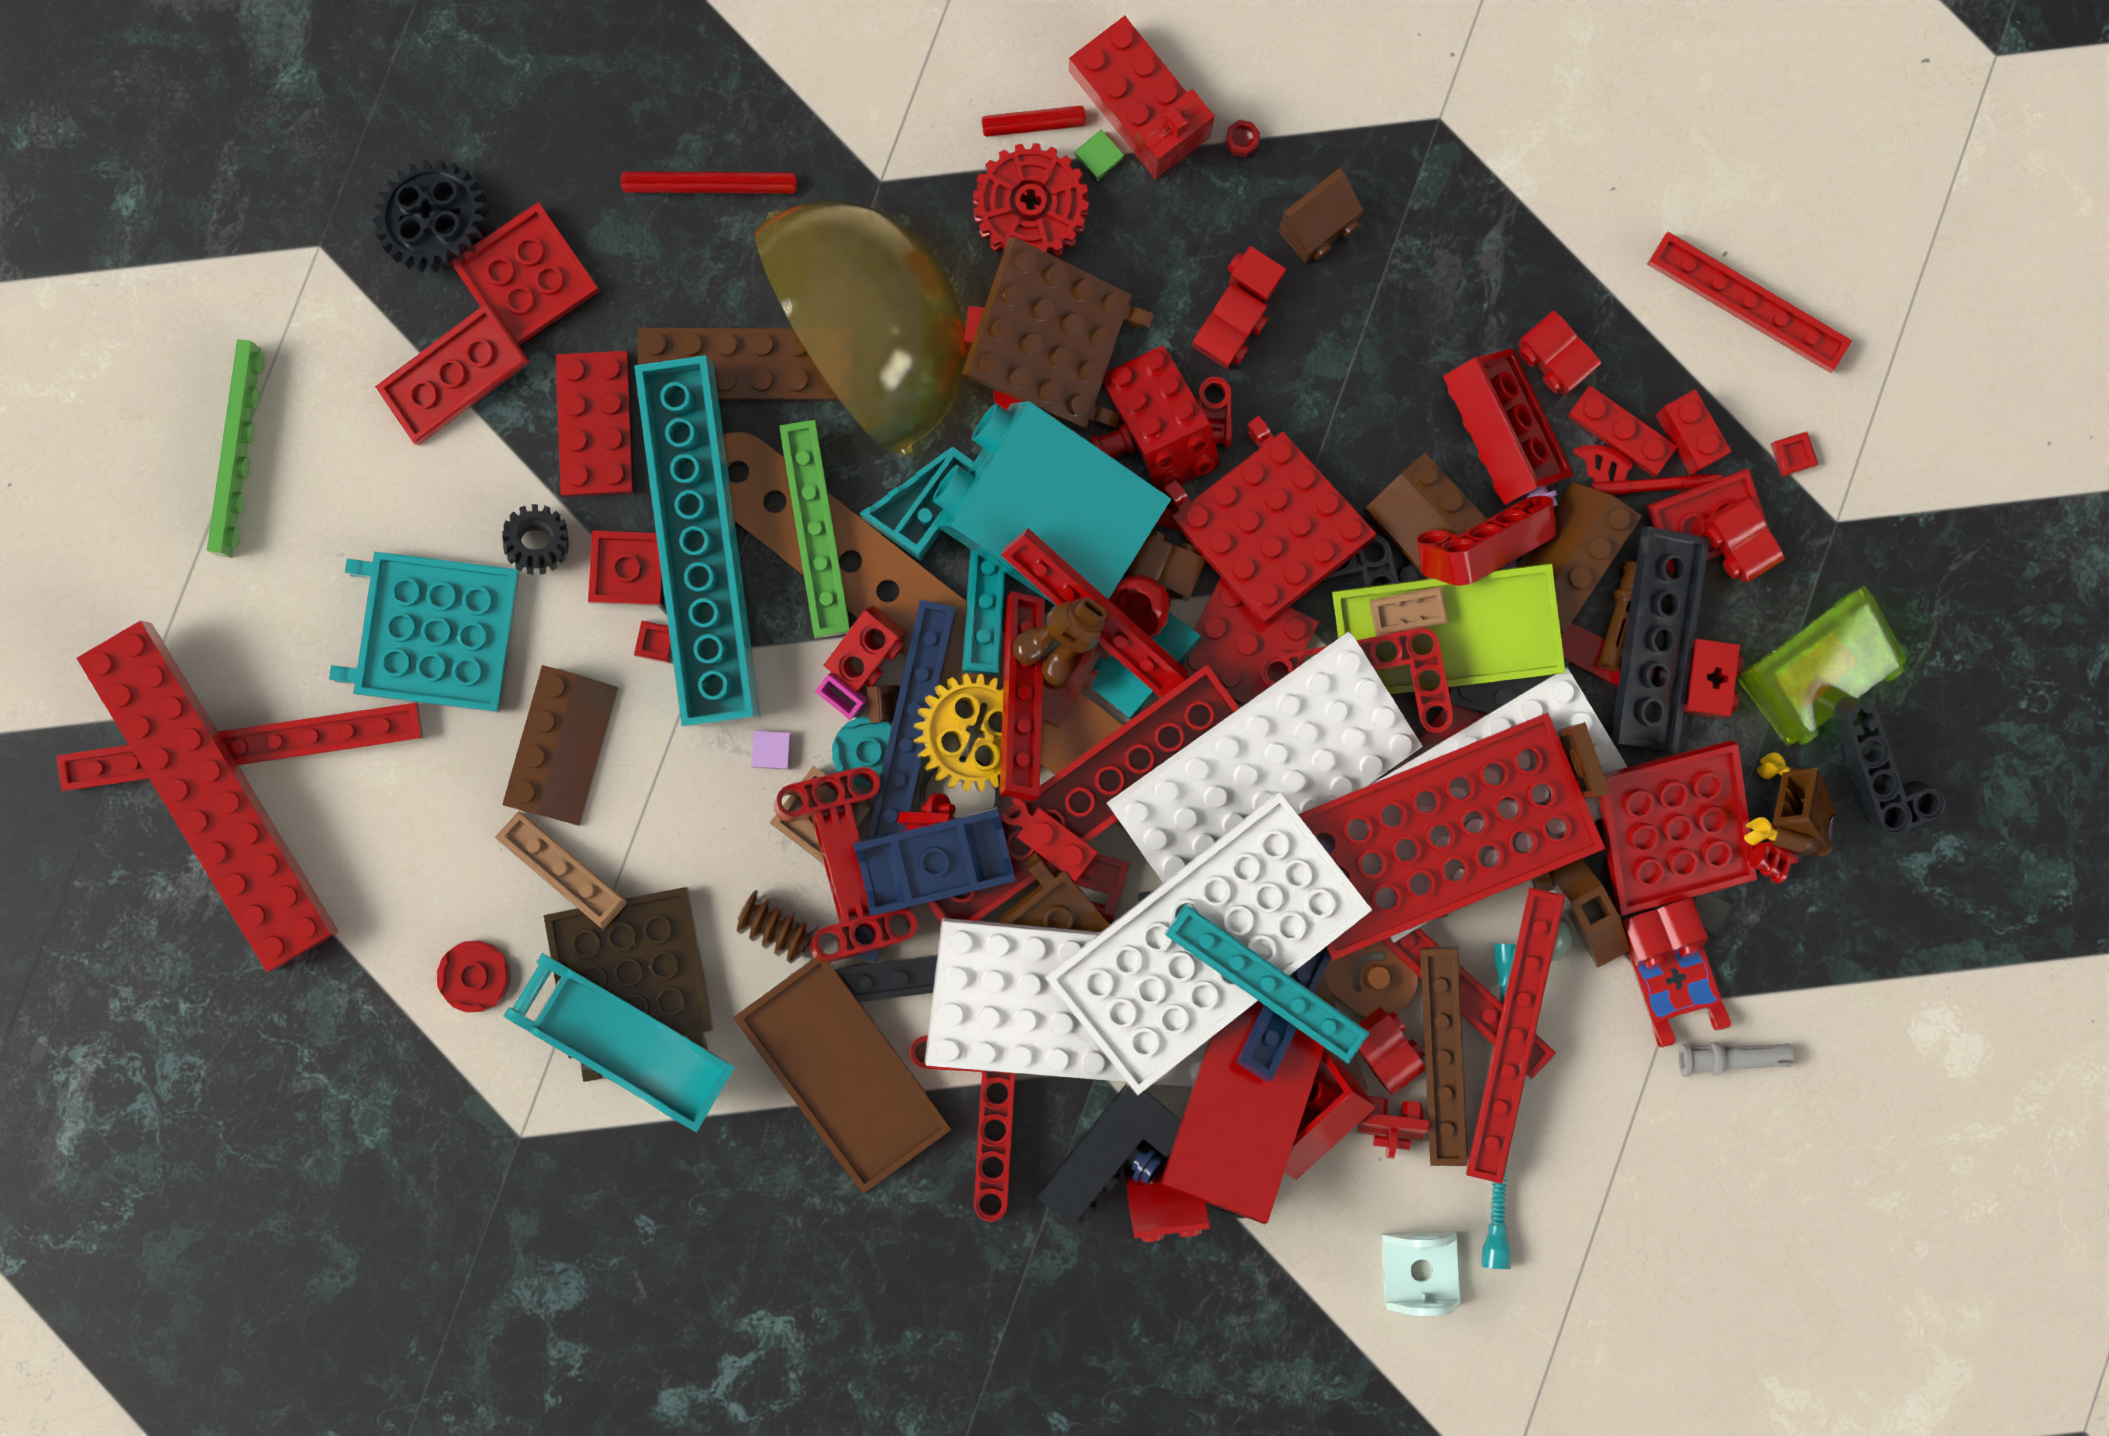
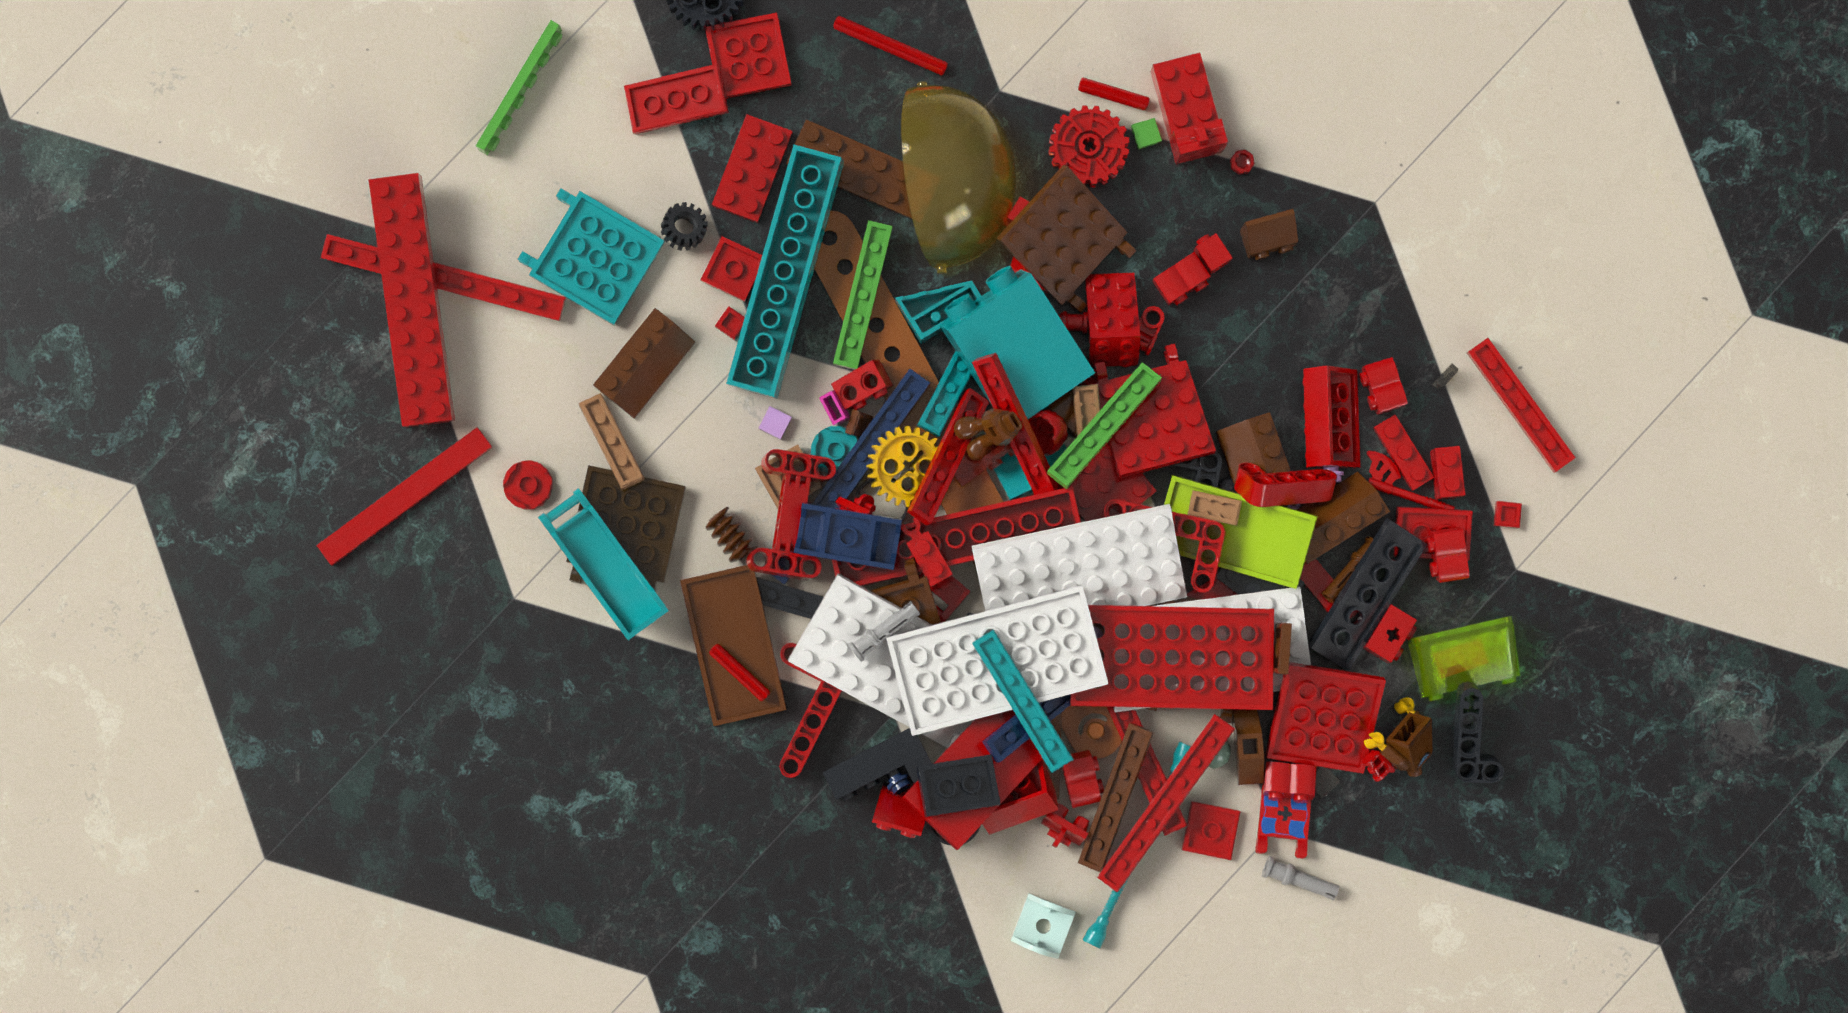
camera: 20 degrees right, 0 degrees up
none -> red tile [316,427,493,566]
none -> red axle [709,644,770,701]
none -> light grey pin [848,601,920,662]
none -> black plate [916,754,1001,818]
none -> bright green plate [1047,362,1162,489]
none -> medium nougat plate [1072,384,1100,436]
none -> red tile [1181,801,1241,860]
none -> clear smoke tile [1432,363,1458,390]

